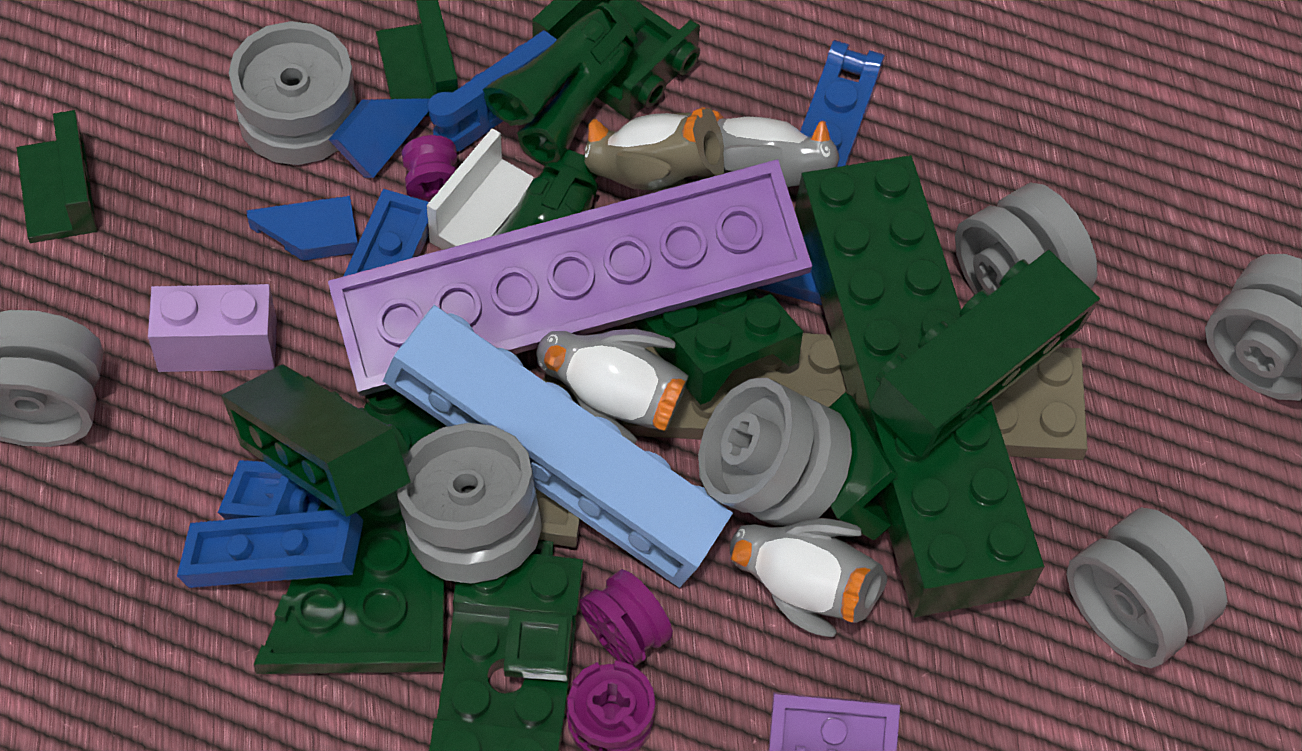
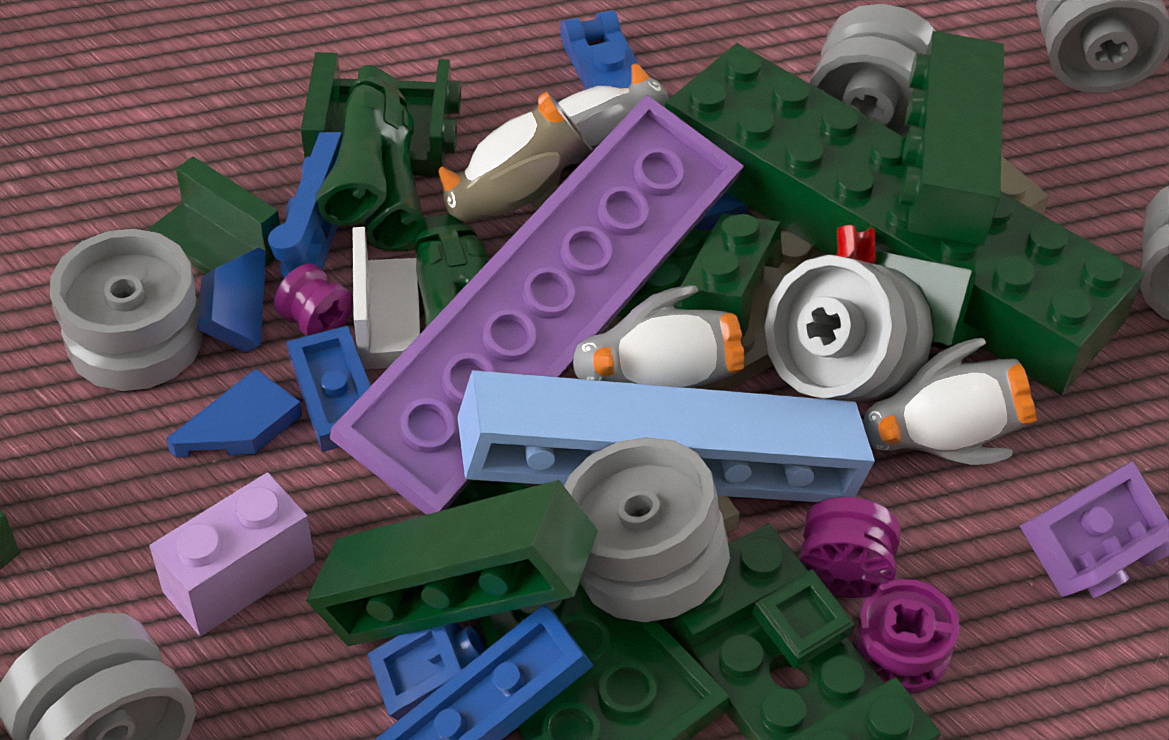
camera: 35 degrees left, 10 degrees down
none -> red hand [835,225,876,264]

